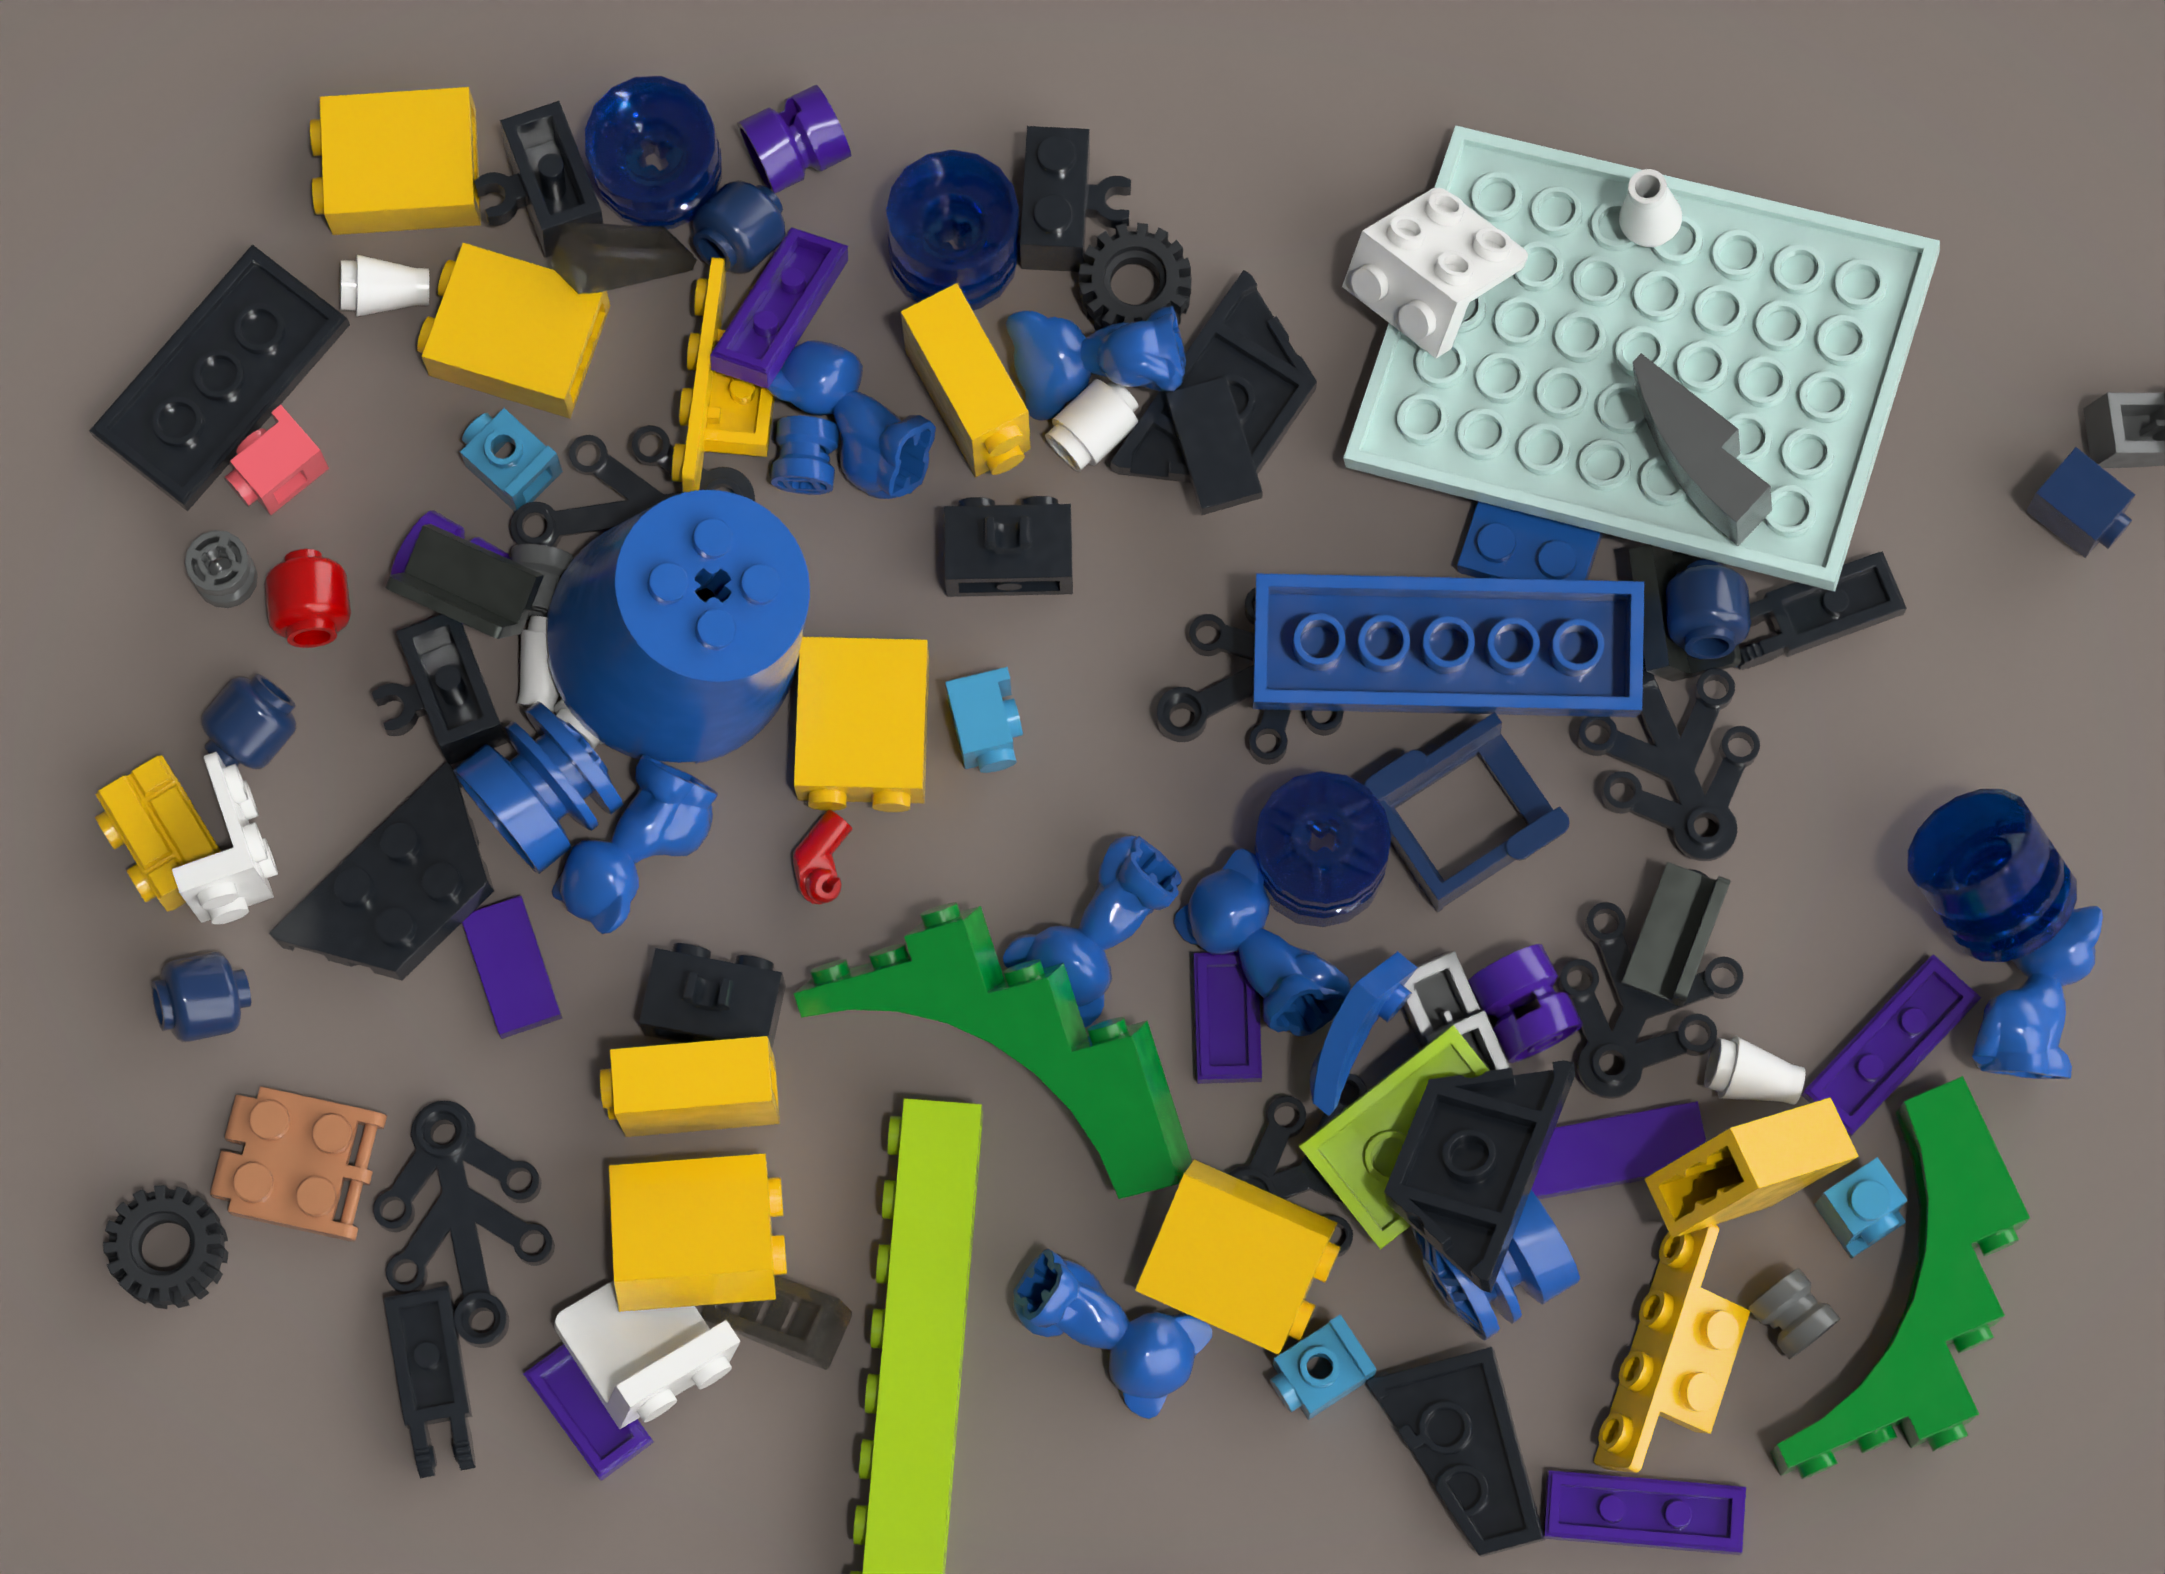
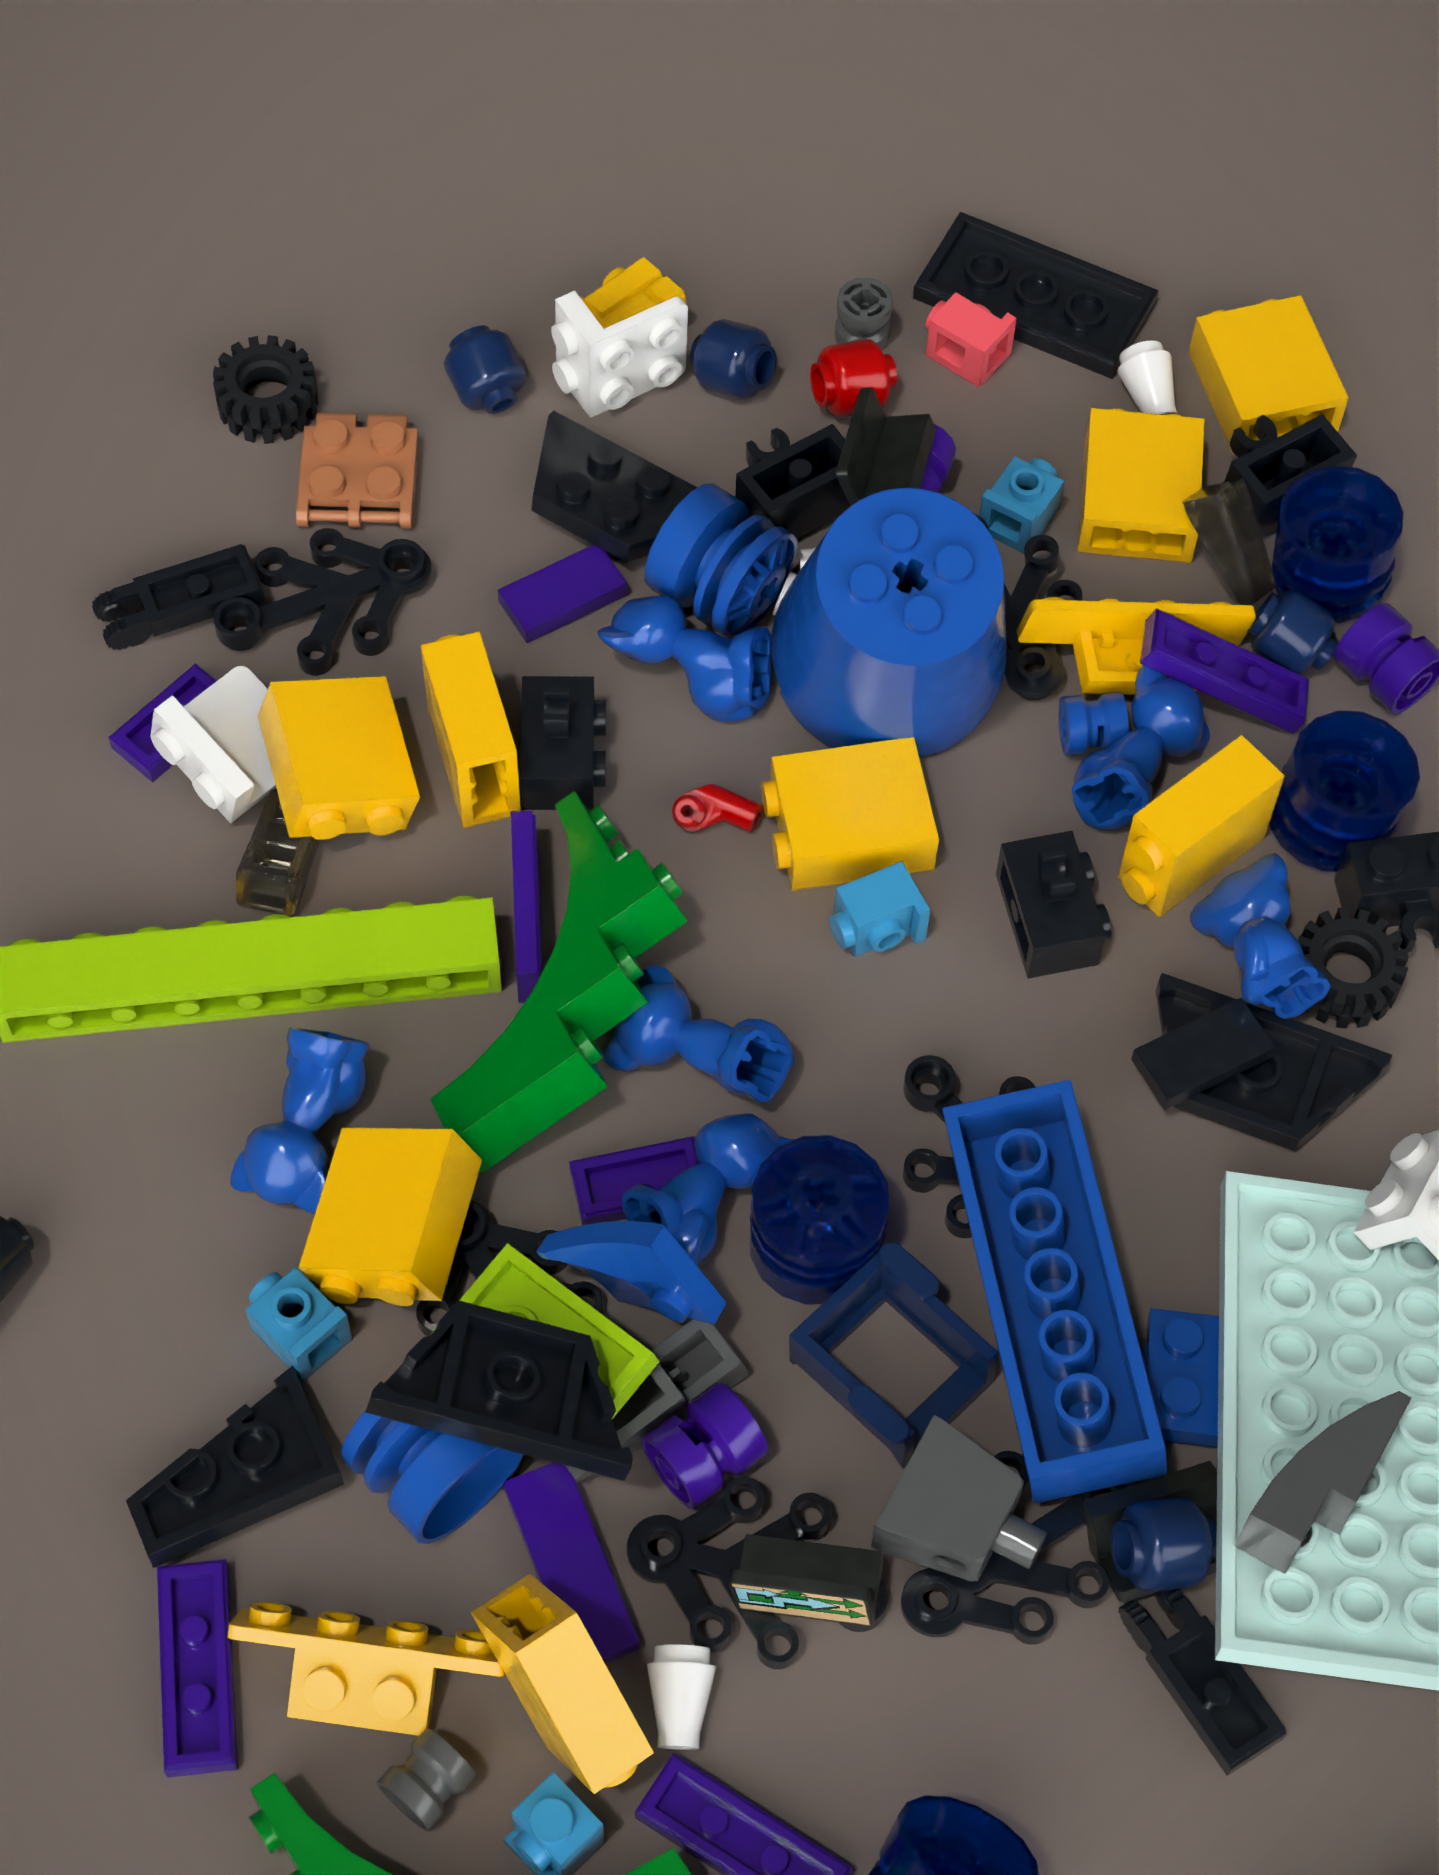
camera: 75 degrees right, 15 degrees down
white brick [1045,379,1139,472] -> none
none -> dark purple tile [511,811,542,1003]
none -> dark grey torso [871,1415,1048,1581]

